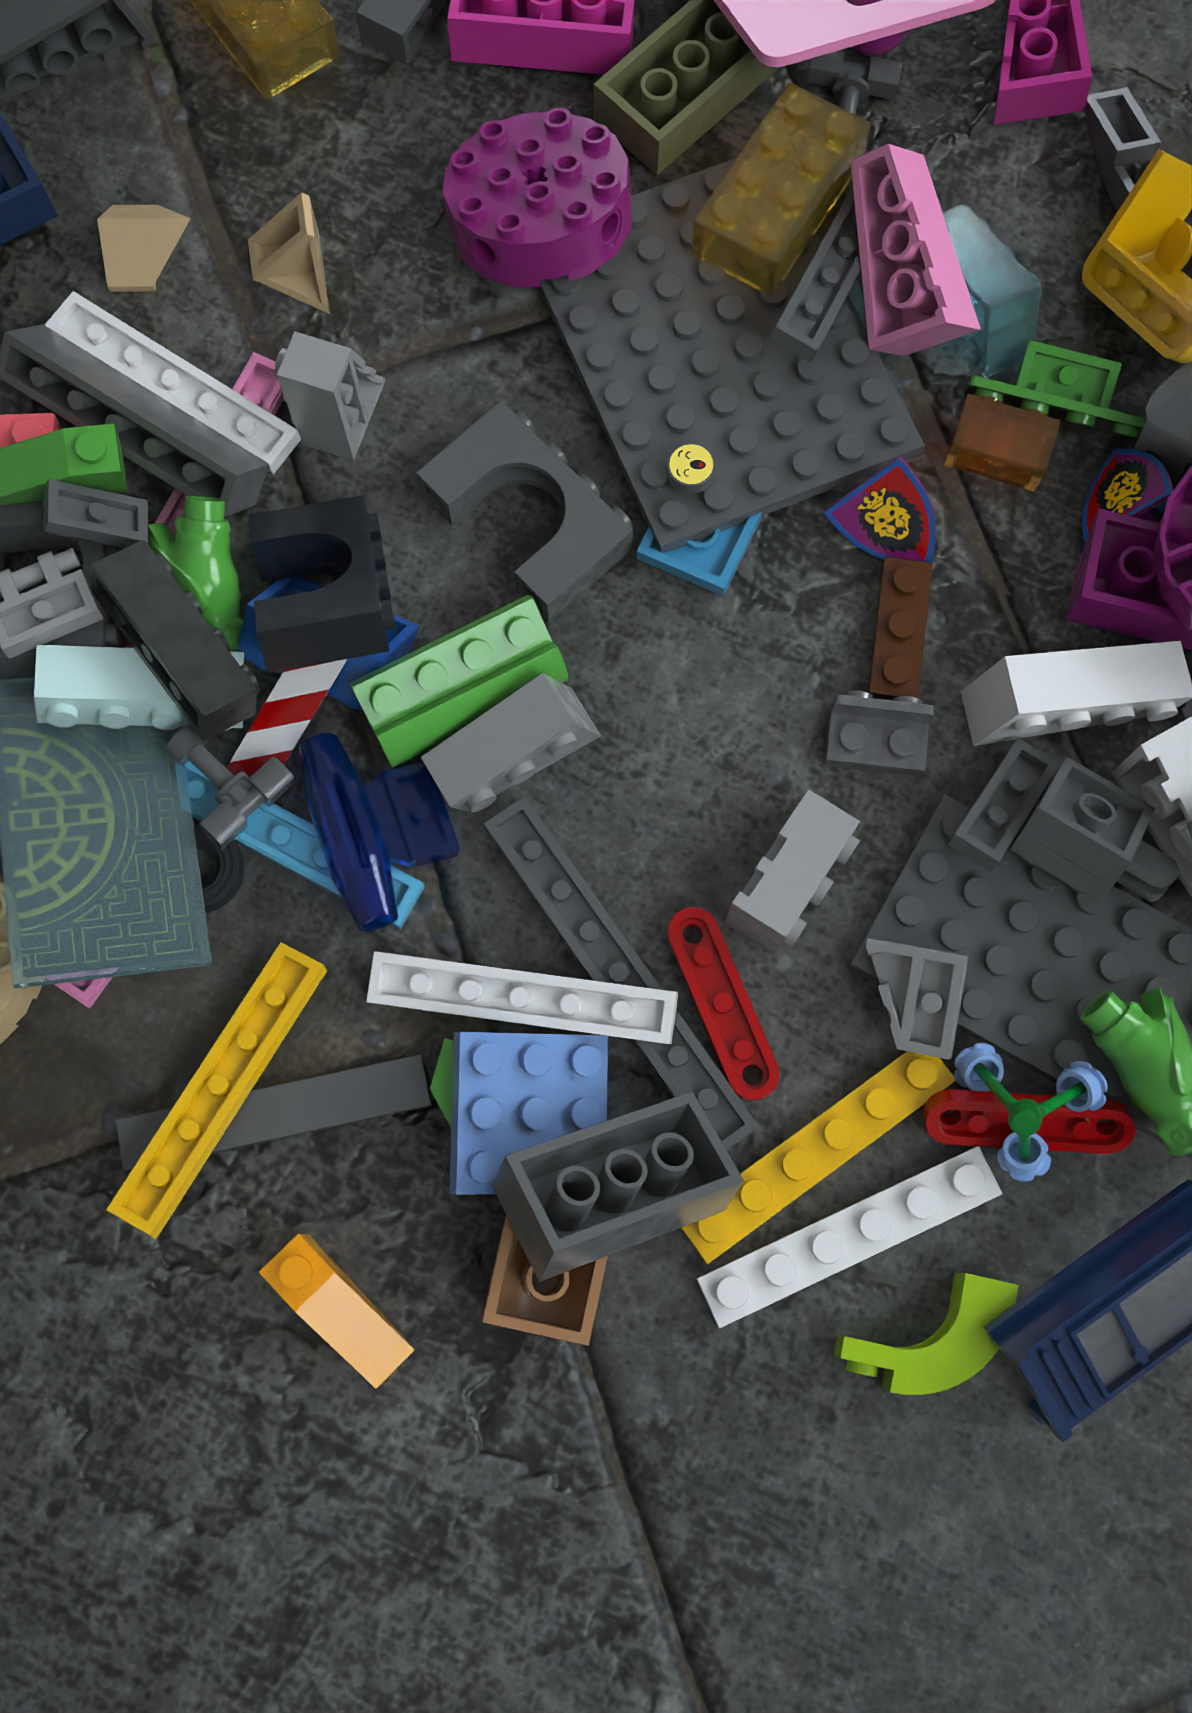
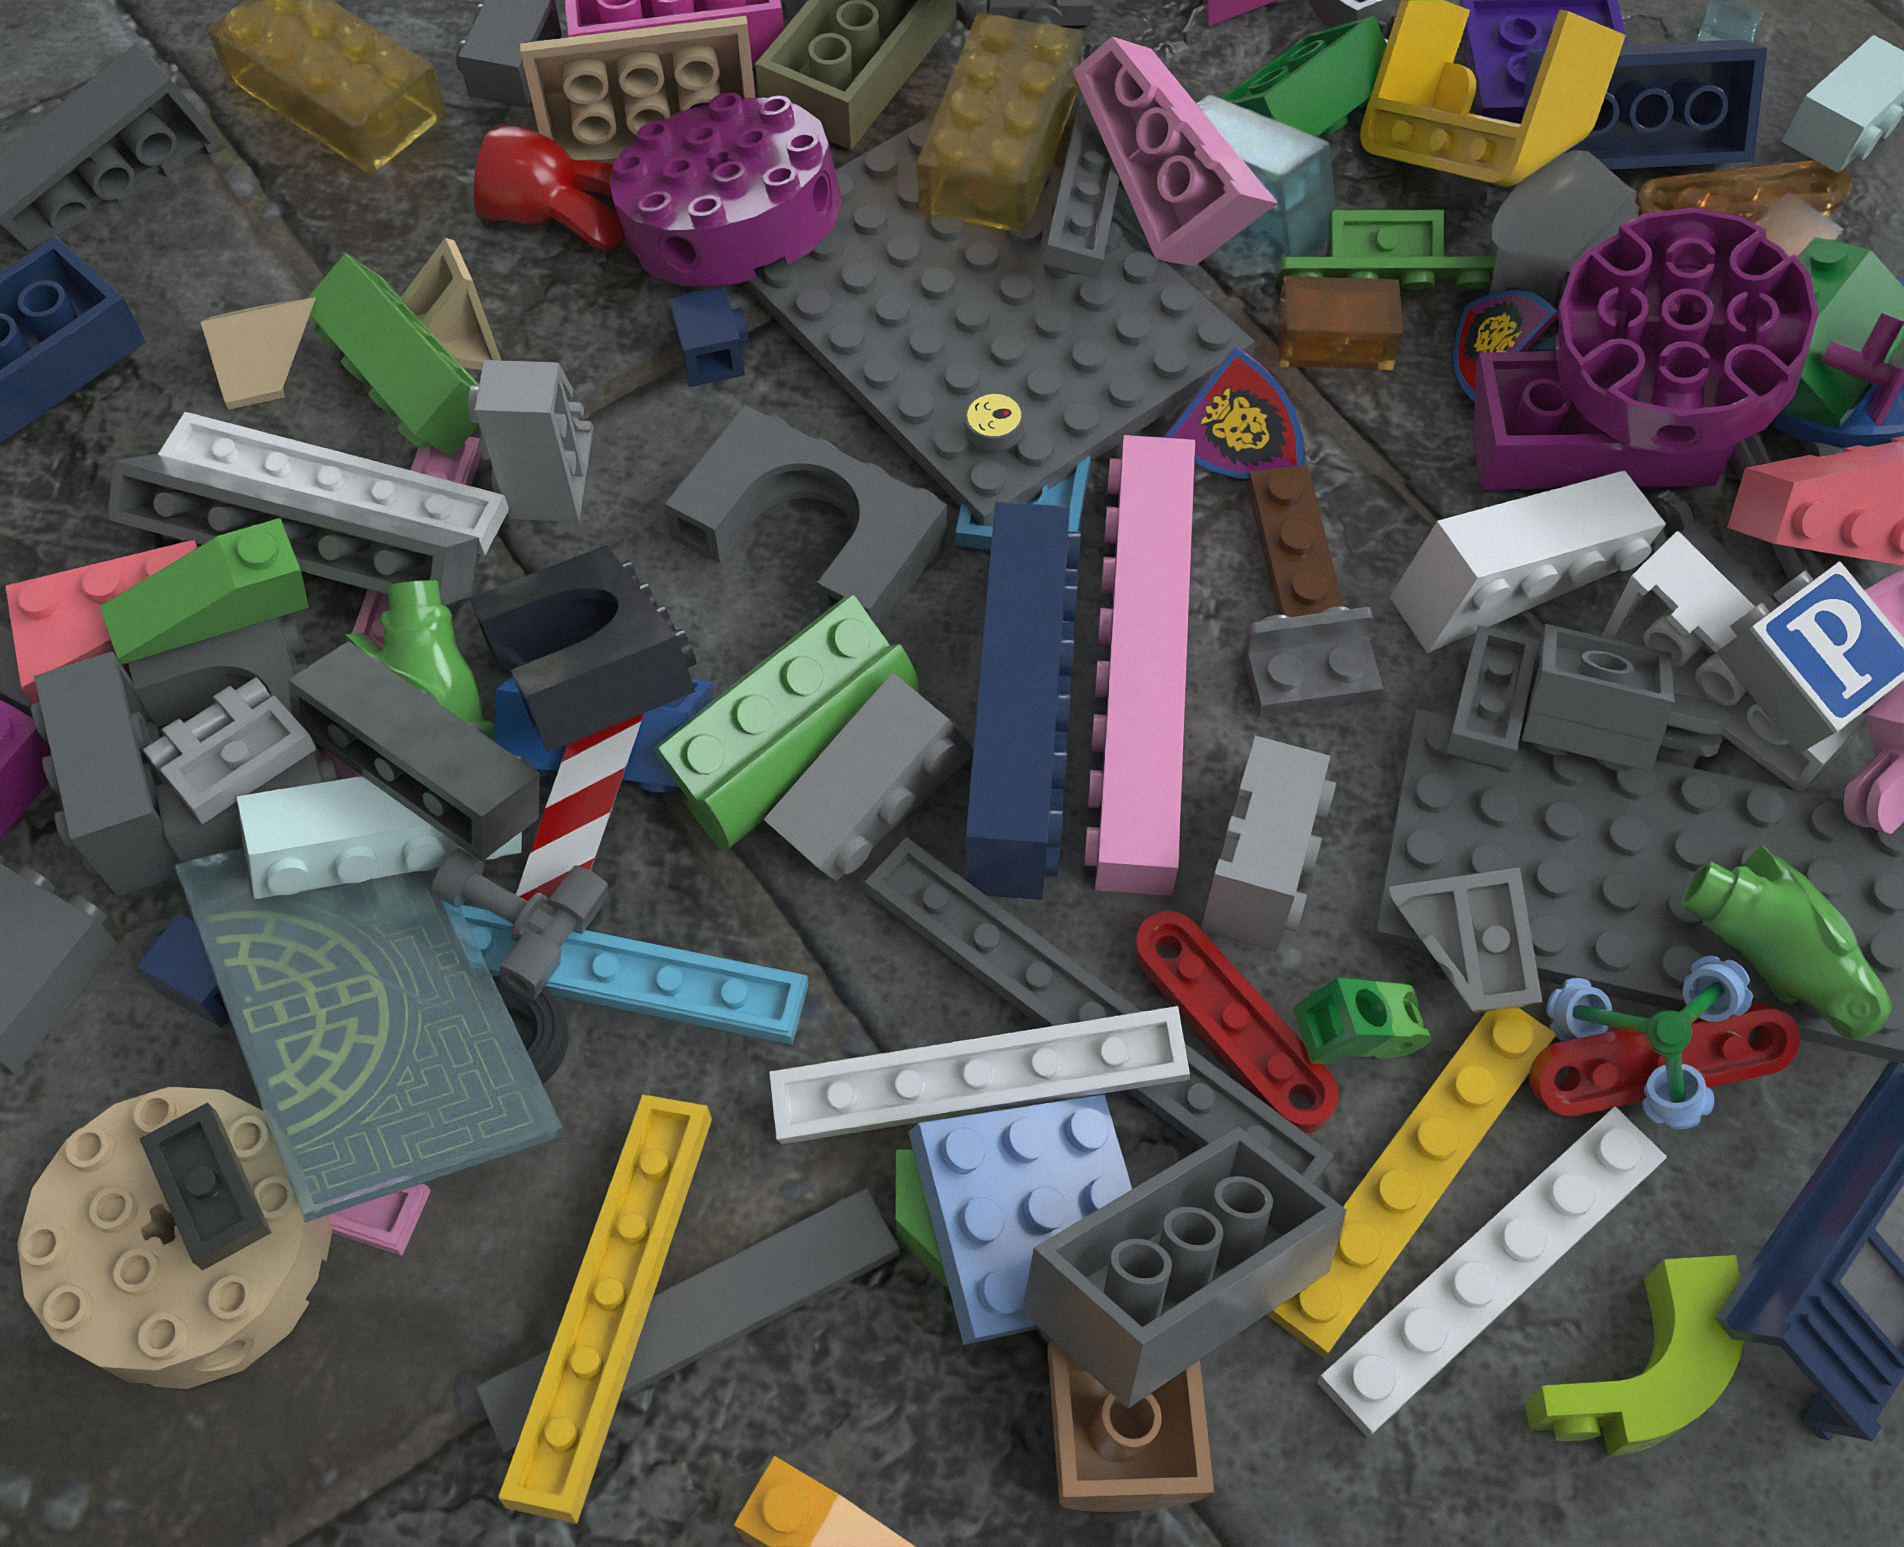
camera: 15 degrees left, 15 degrees down
dark grey hinge [43,479,148,548] -> none
clear blue plate [299,733,461,932] -> none
none -> bright green brick [308,253,479,457]
none -> red piece [474,125,624,251]
none -> tan slope [520,16,756,163]
none -> dark blue brick [669,287,749,387]
none -> dark blue brick [965,501,1081,900]
none -> bright pink brick [1084,435,1195,896]
none -> green slope [1202,16,1387,163]
none -> green leg [1292,977,1432,1064]

